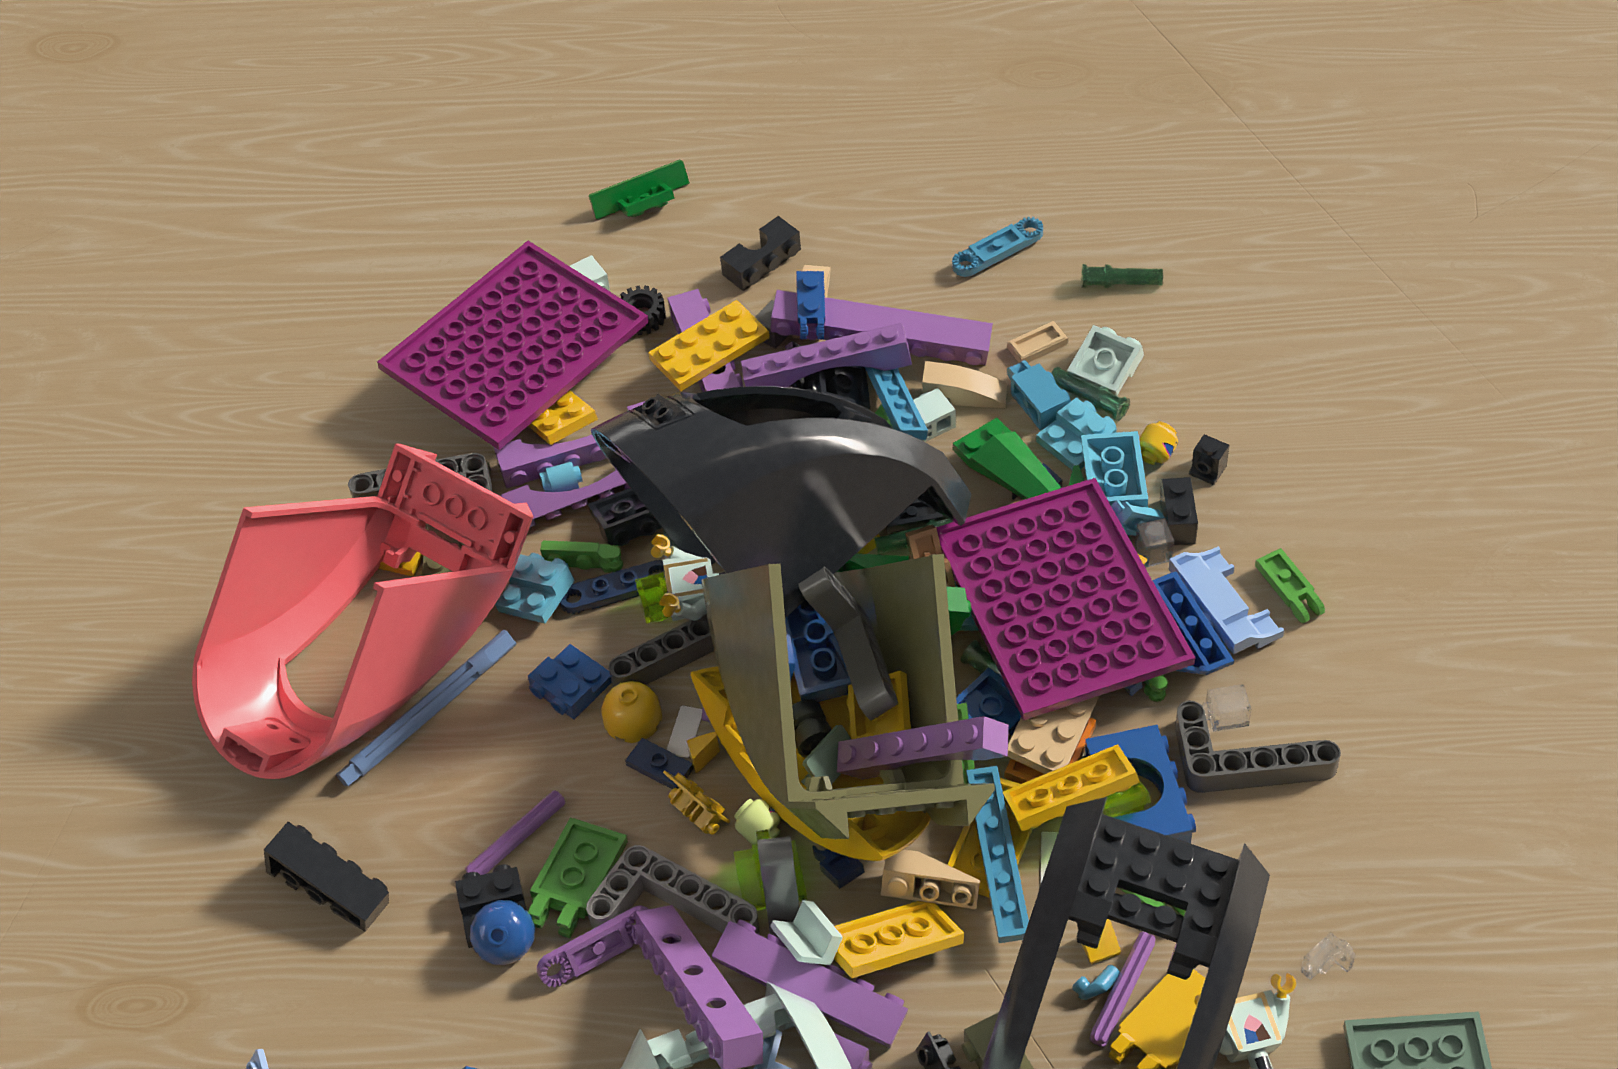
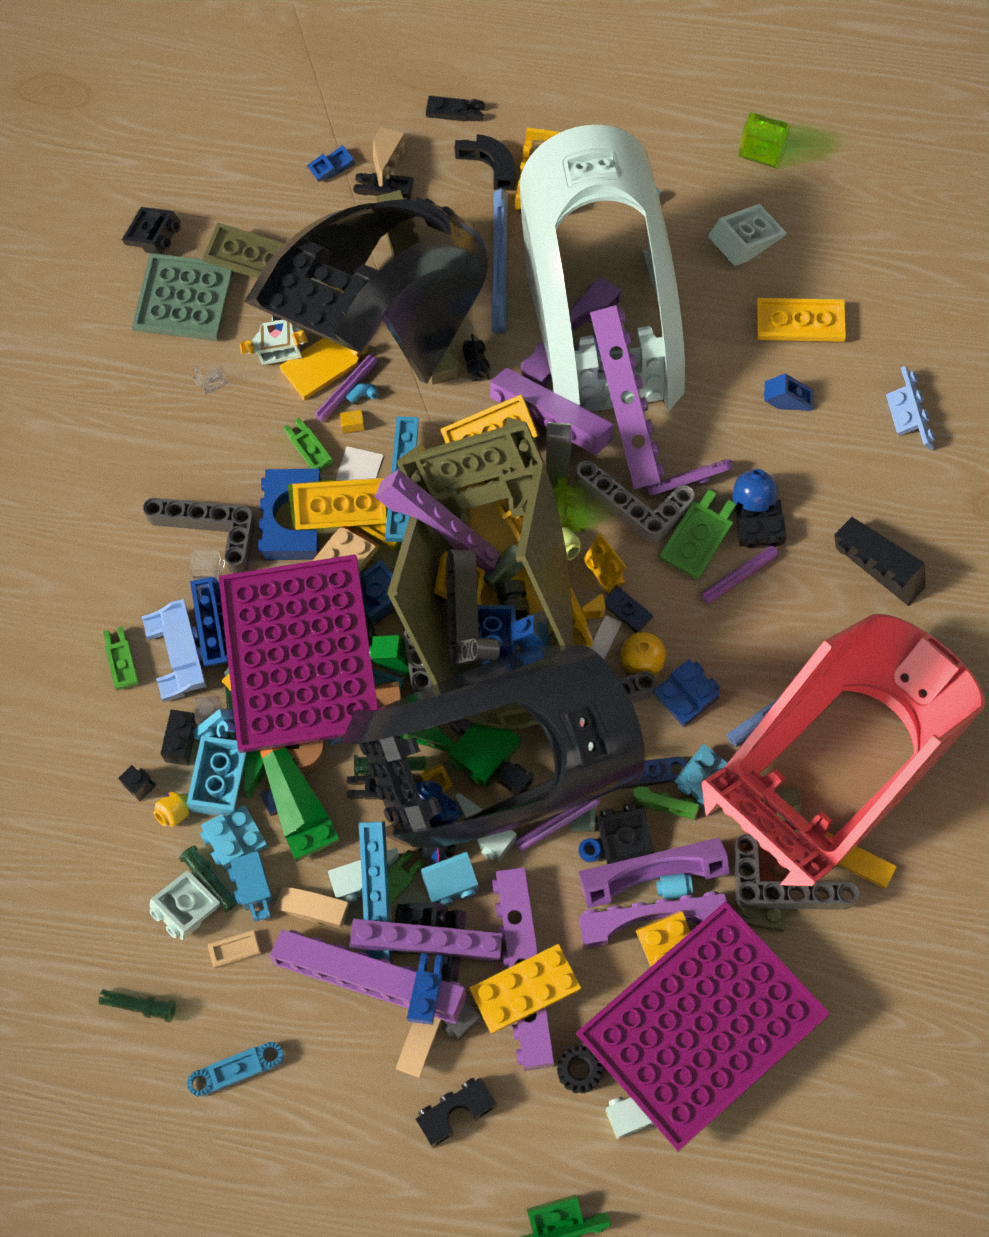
camera: 170 degrees left, 15 degrees up
light aqua panel [770,900,843,965] -> none

